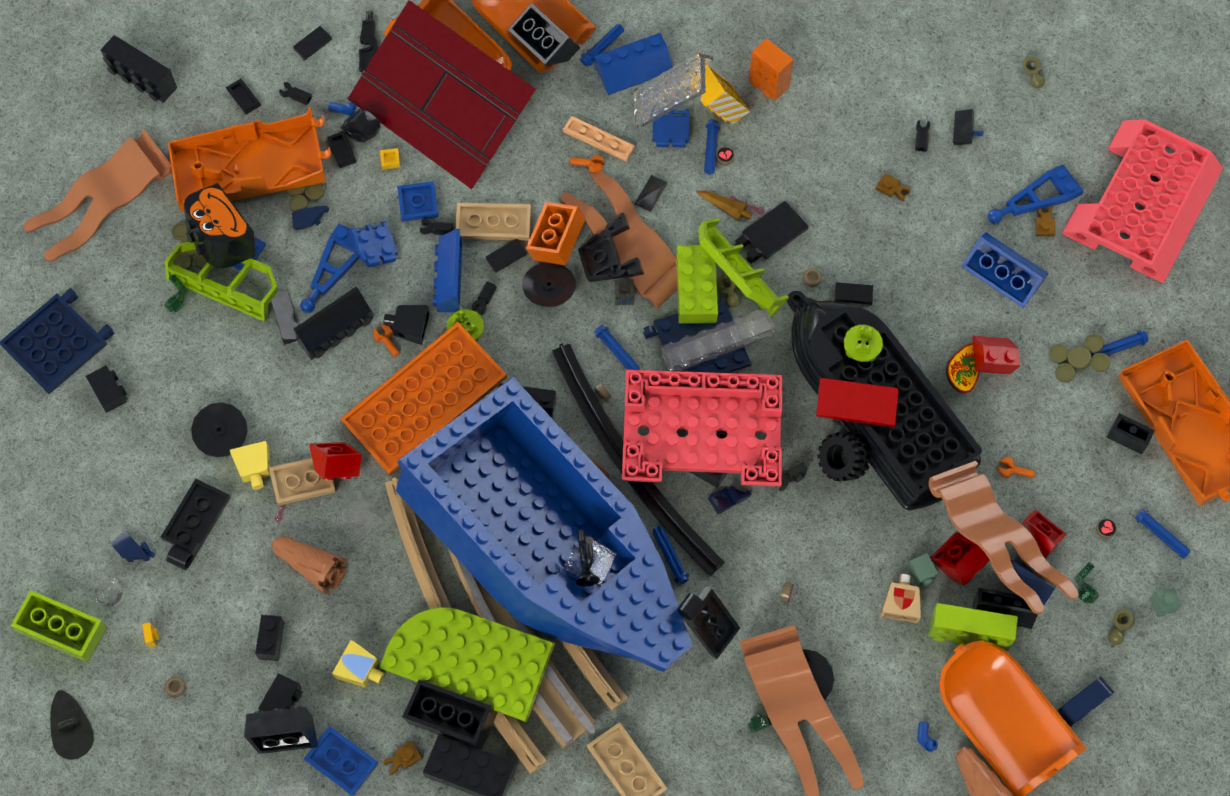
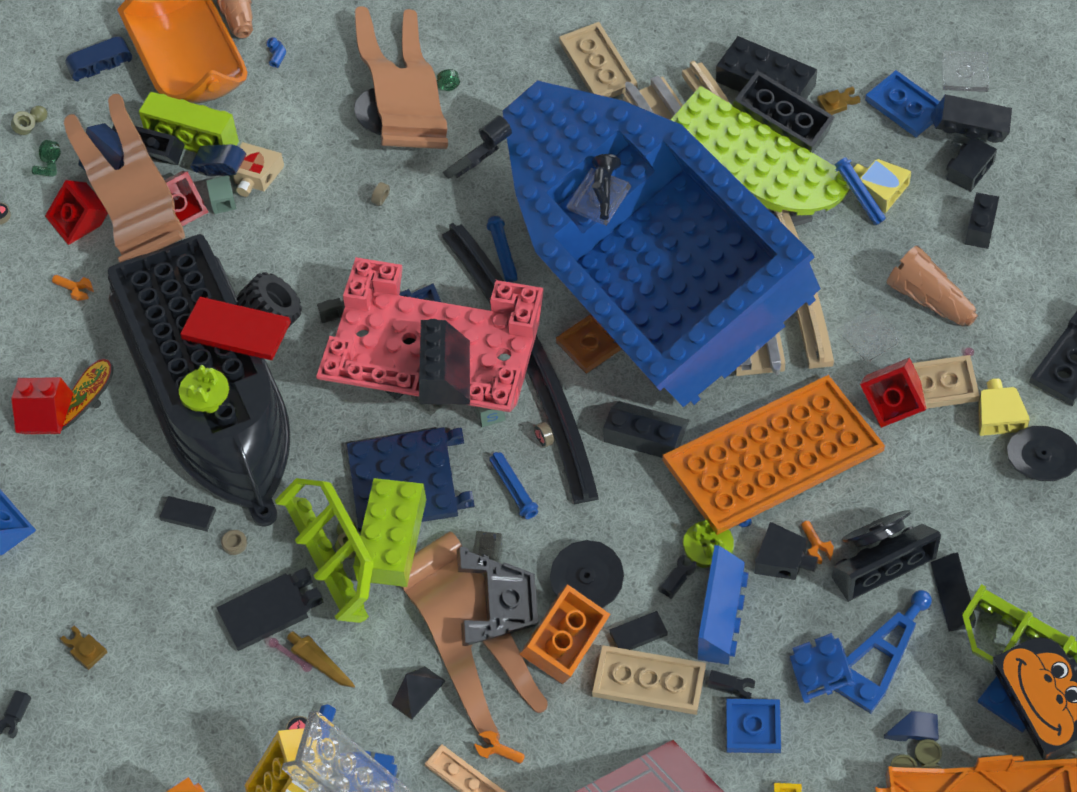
camera: 165 degrees left, 10 degrees down
clear brick [660,308,775,372] -> none
none -> dark blue beam [190,144,247,176]
none -> black slope [419,319,470,405]
none -> blue axle [834,157,886,225]
none -> black piece [842,510,911,547]

